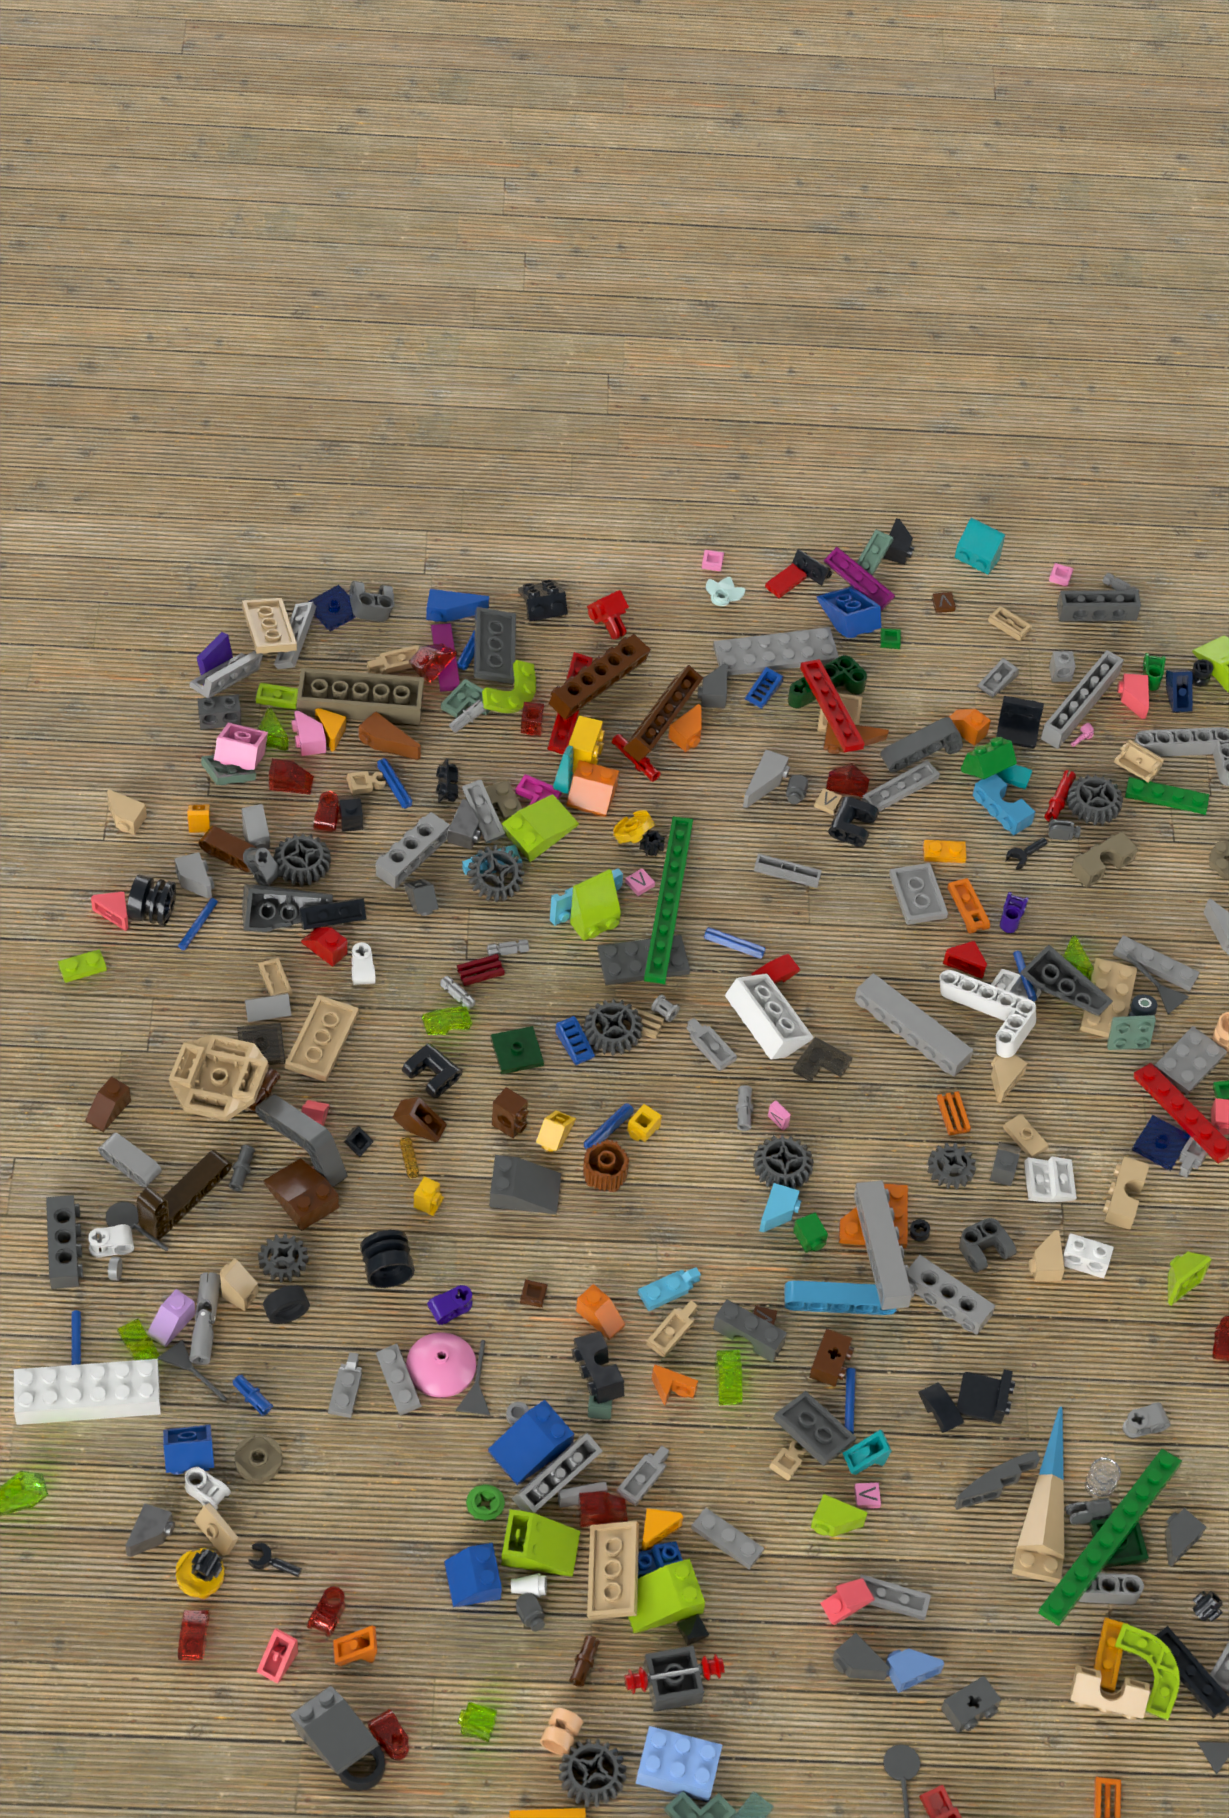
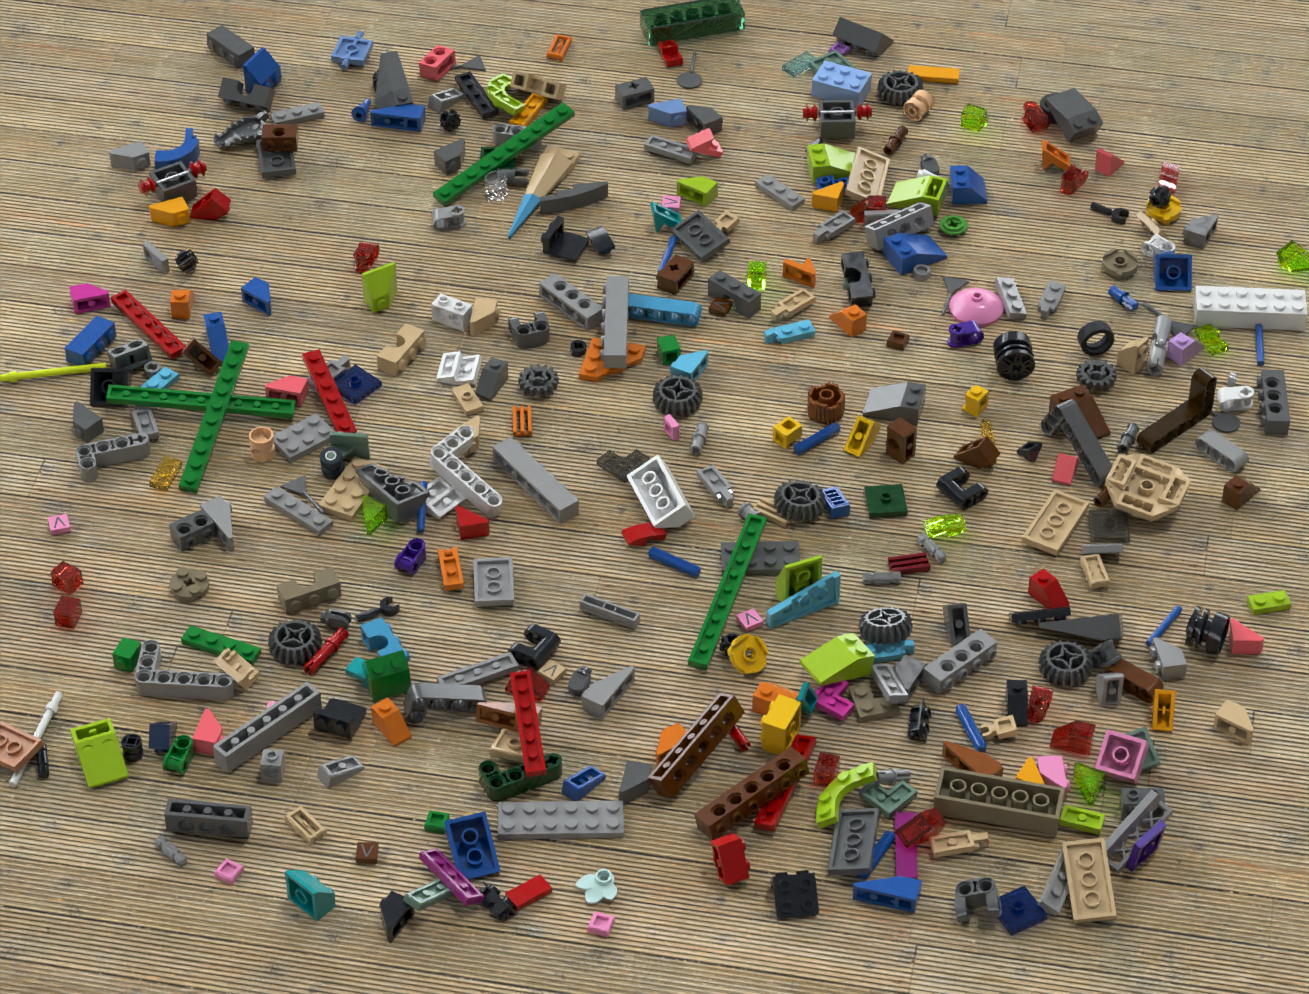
camera: 165 degrees left, 10 degrees down
white piece [351,942,375,985] -> none
light orange plate [923,840,966,863] -> none

